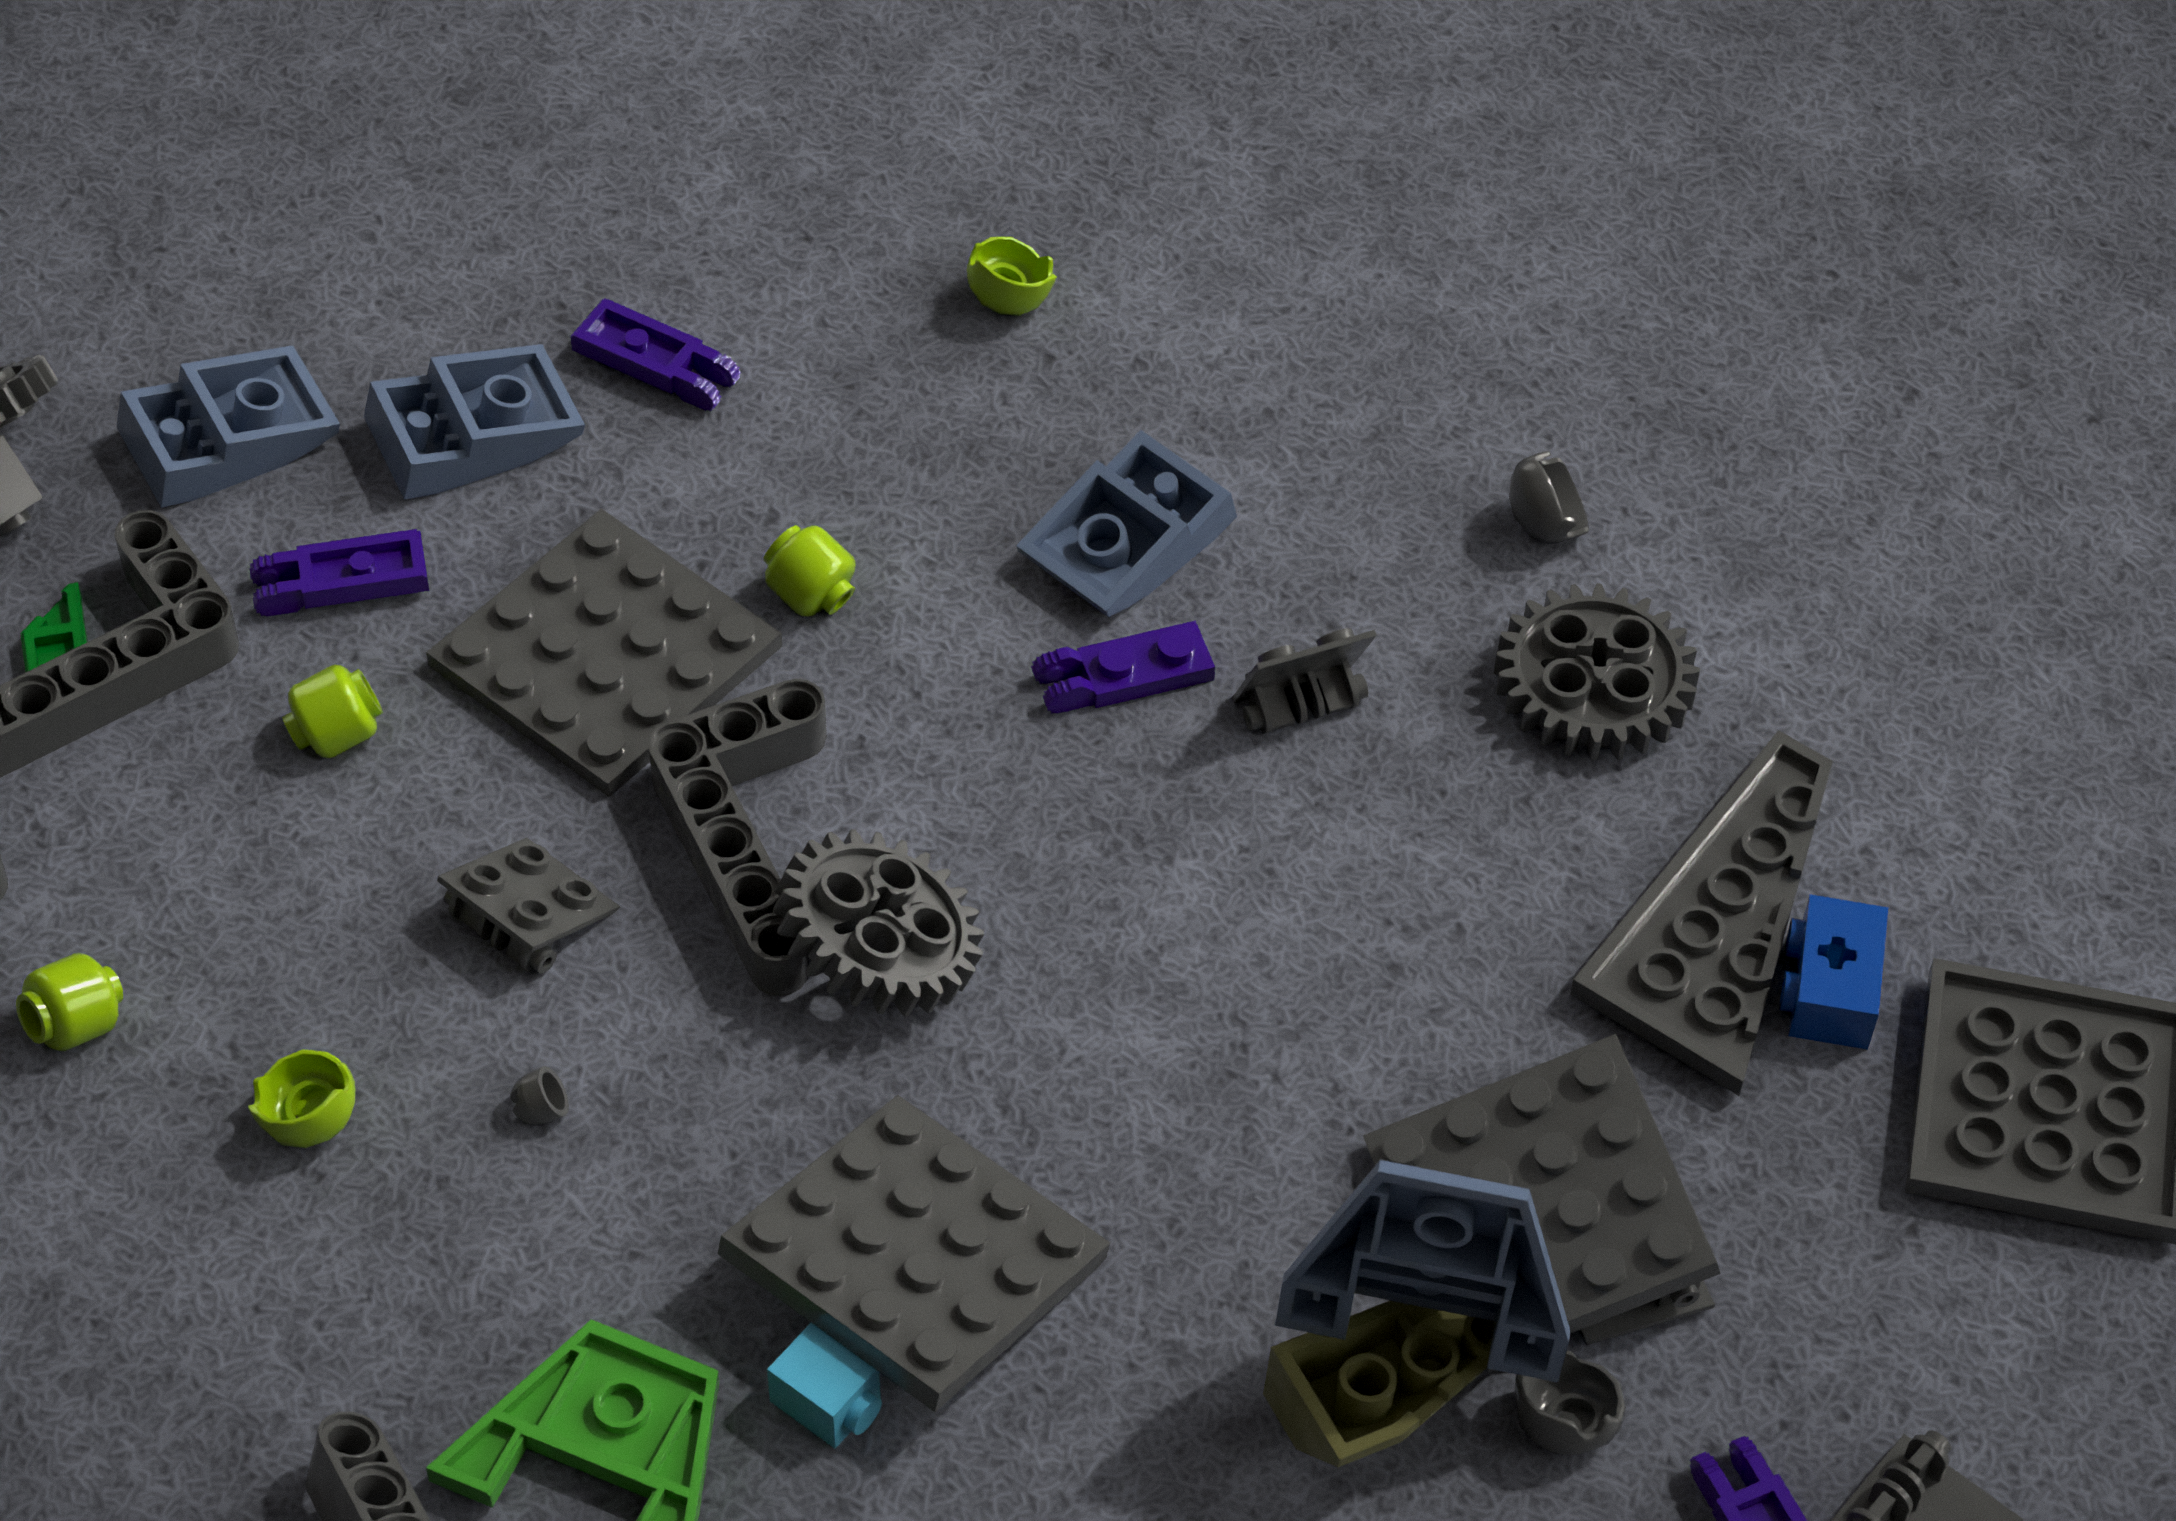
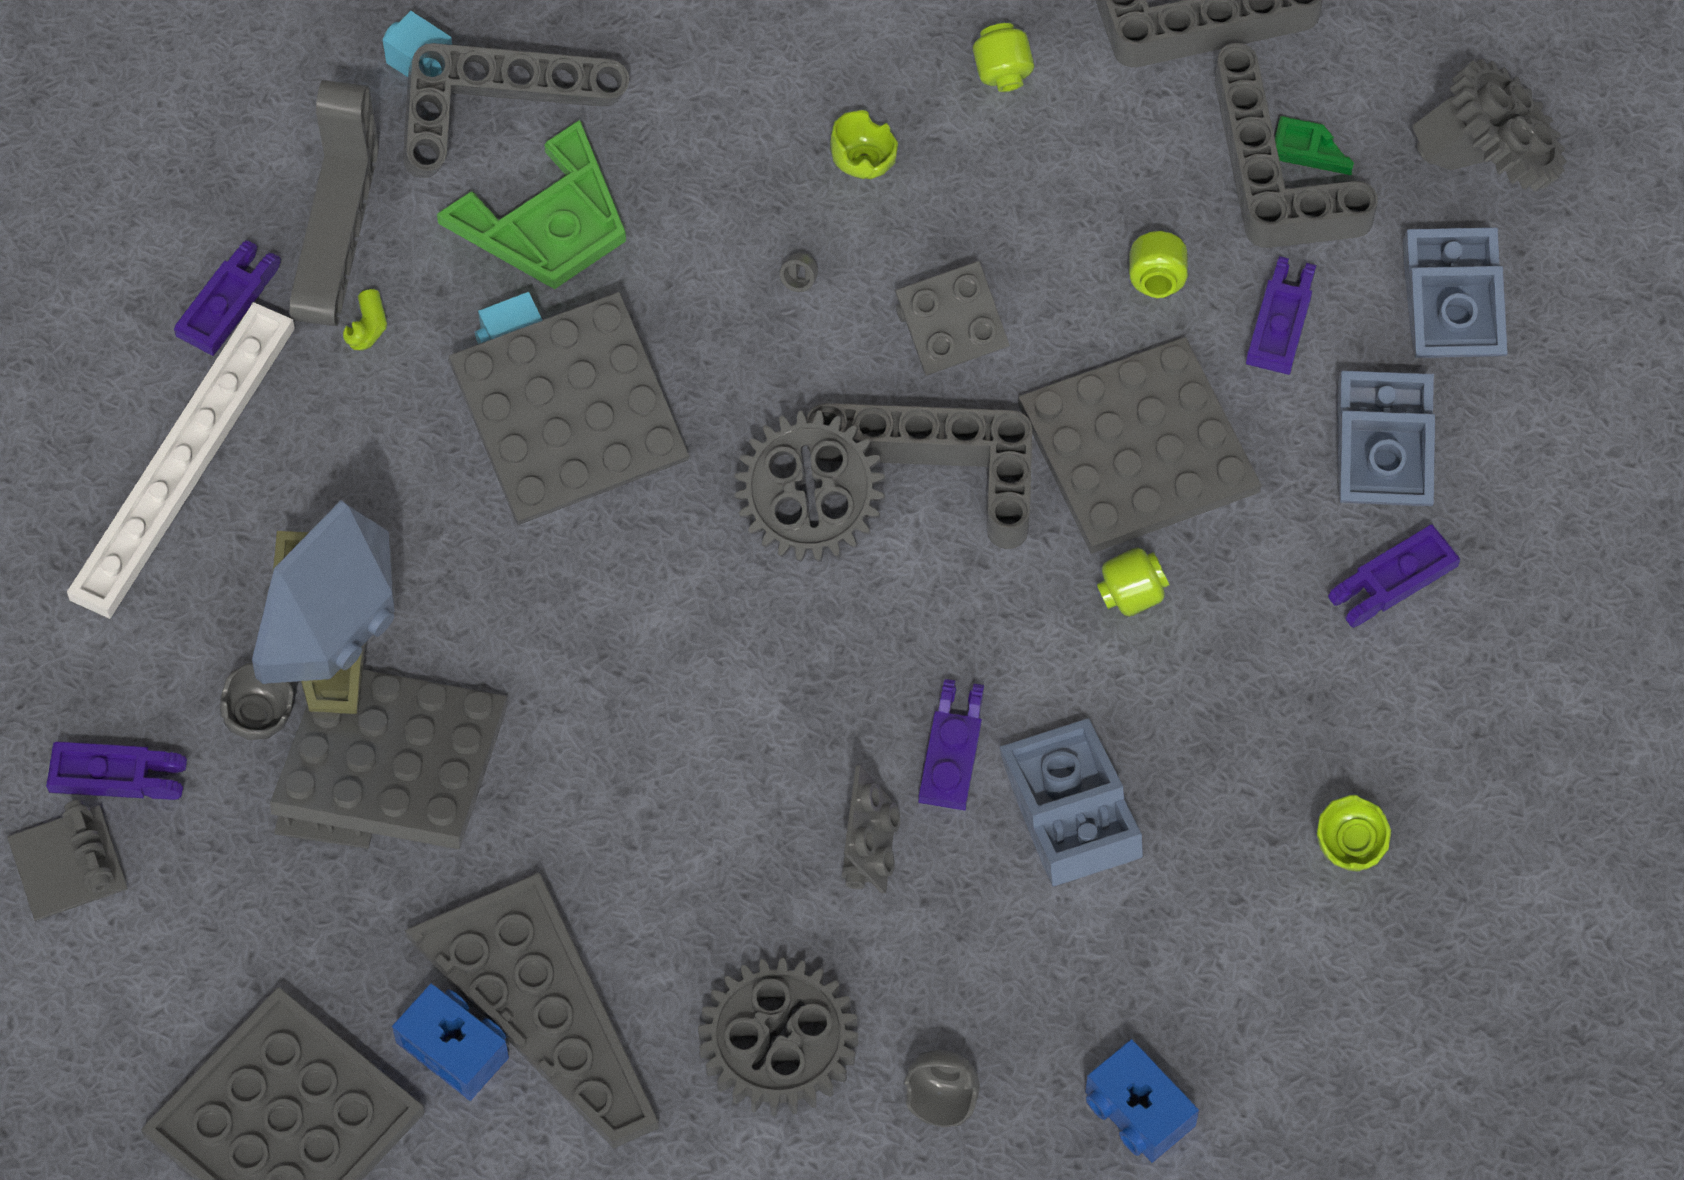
camera: 120 degrees right, 10 degrees up
none -> blue brick [1085,1039,1199,1163]

